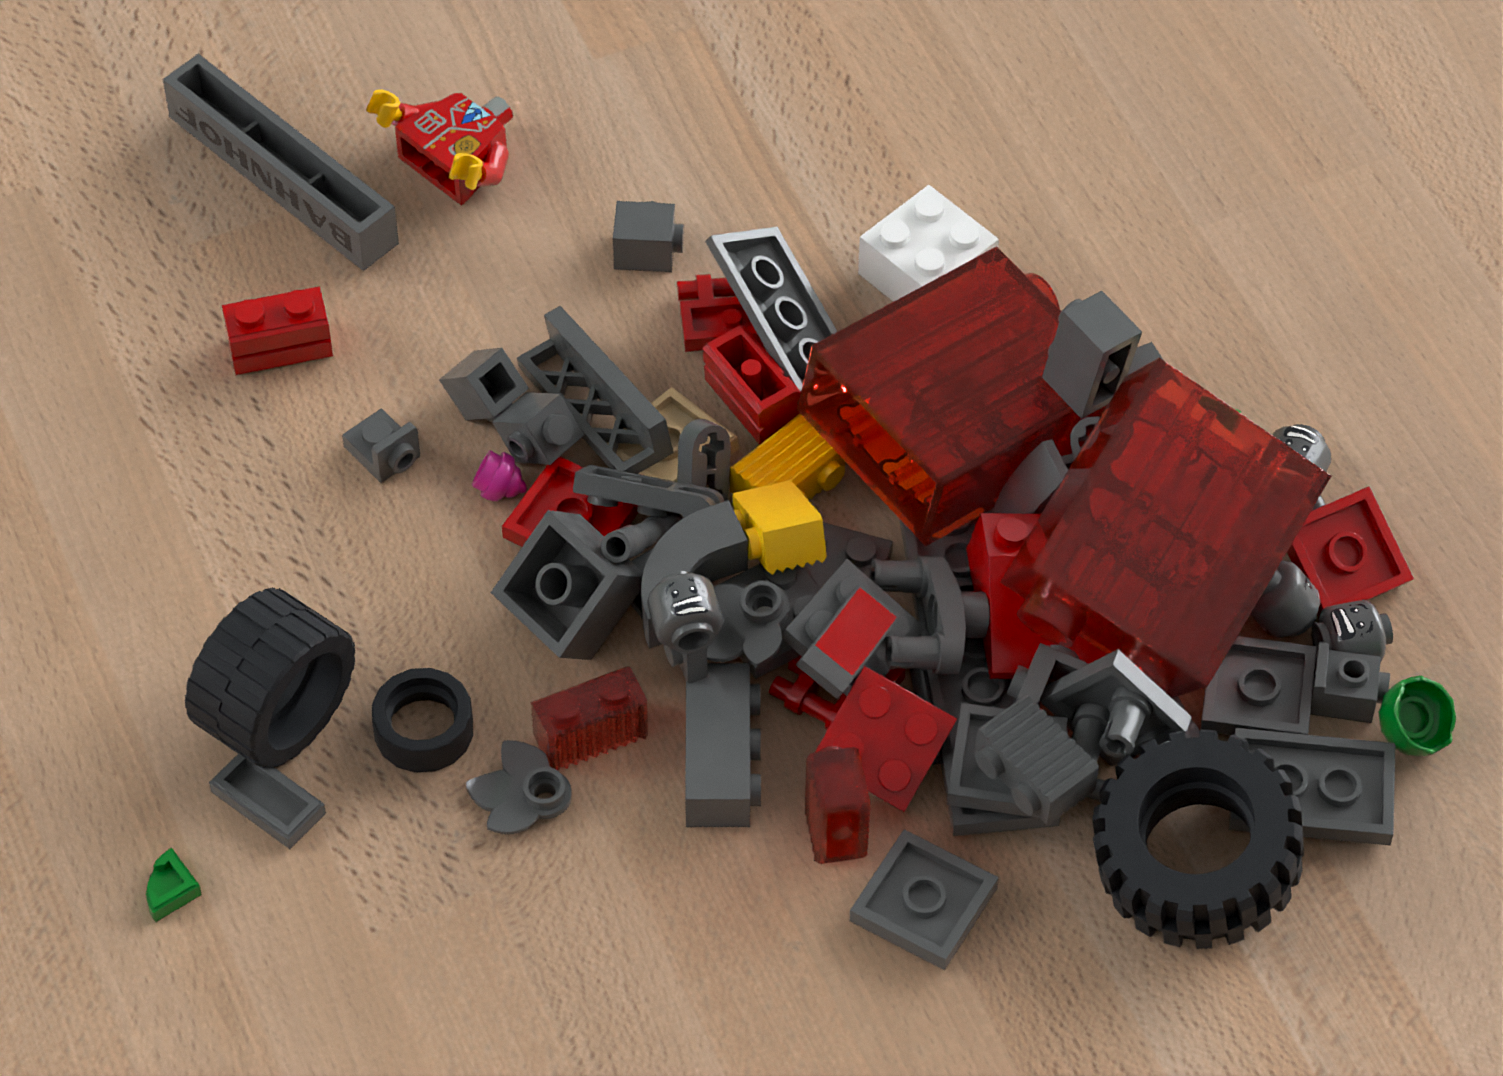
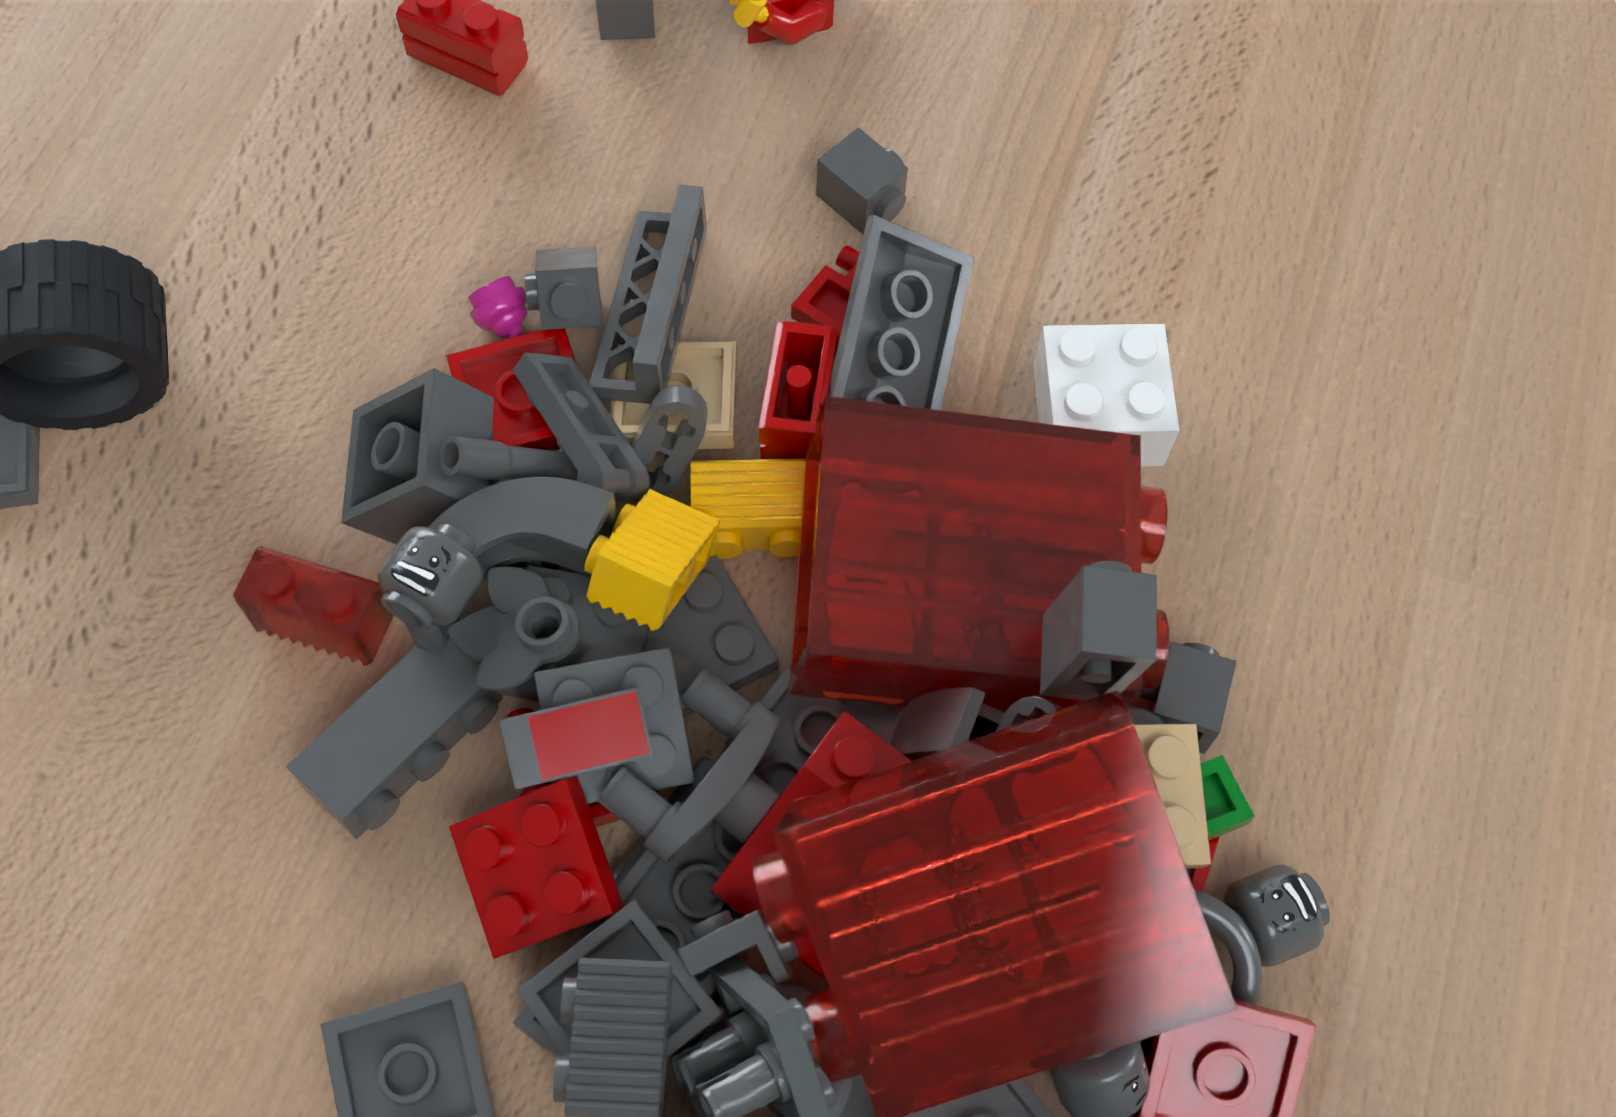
camera: 40 degrees right, 10 degrees up
dark grey bracket [342,408,420,483] -> none
black tyre [372,668,473,773] -> none
dark grey brick [439,348,529,422] -> none
dark grey plate [466,740,572,834] -> none
clear red brick [805,746,871,864] -> none

